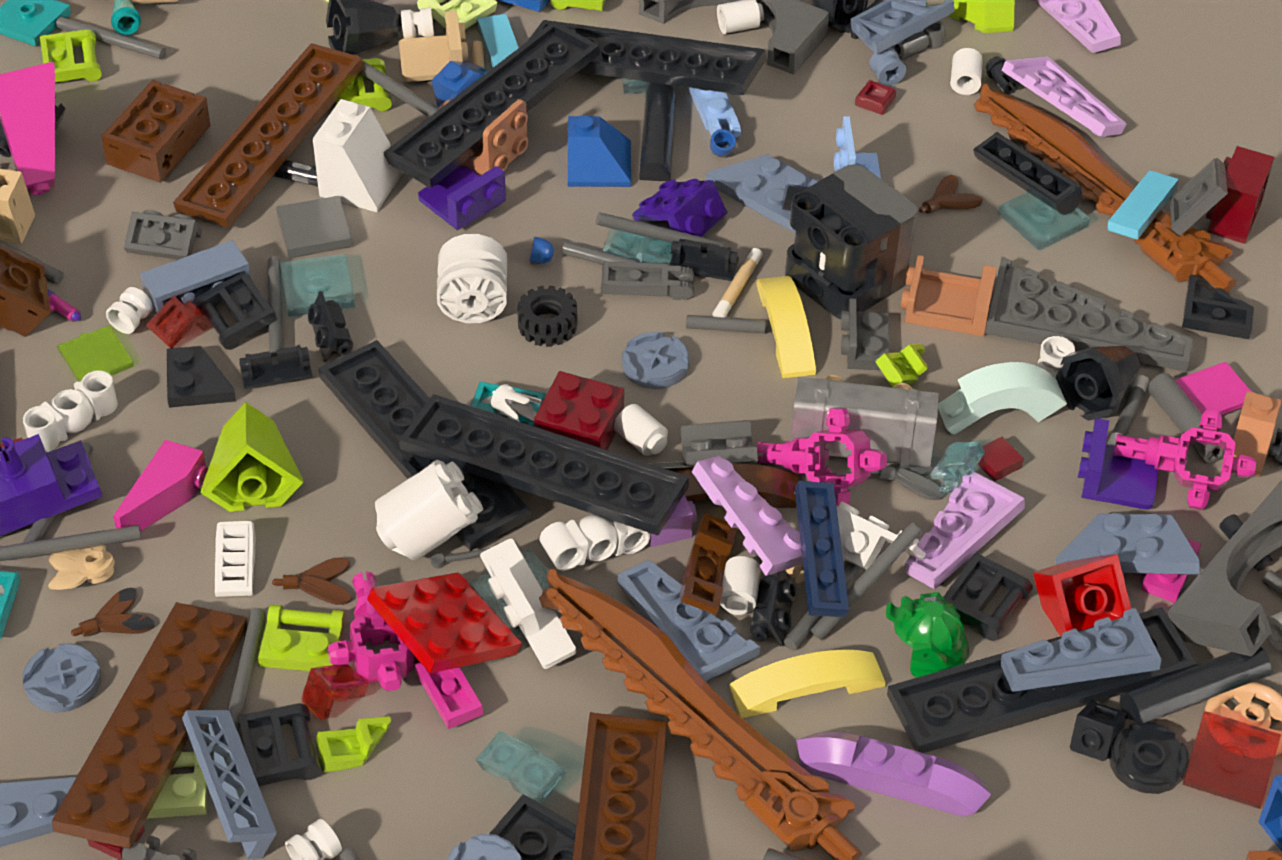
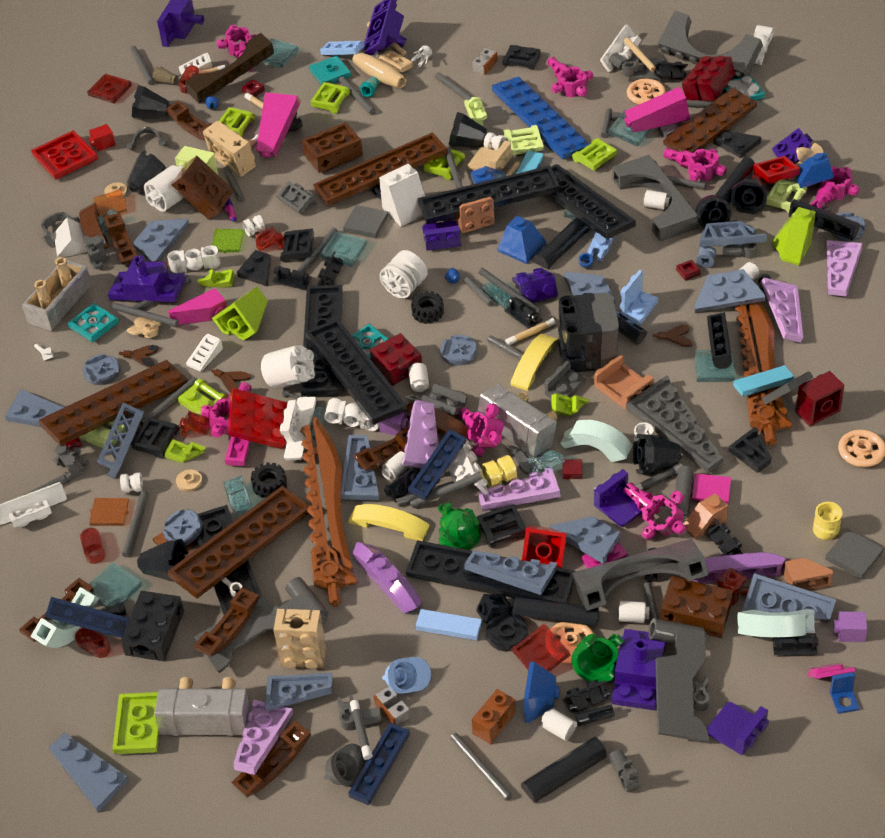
camera: 40 degrees right, 0 degrees up
sand blue brick [140,240,251,322] -> none
white piece [491,384,542,422] -> none
dark grey hinge [601,262,694,300] -> none
none -> tan piece [176,469,202,492]
none -> lime slope [197,269,235,287]
none -> black tyre [251,462,287,498]
none -> light blue tile [416,609,482,640]
none -> light yellow wheel [482,455,517,488]
none -> sand blue wing [694,269,766,313]

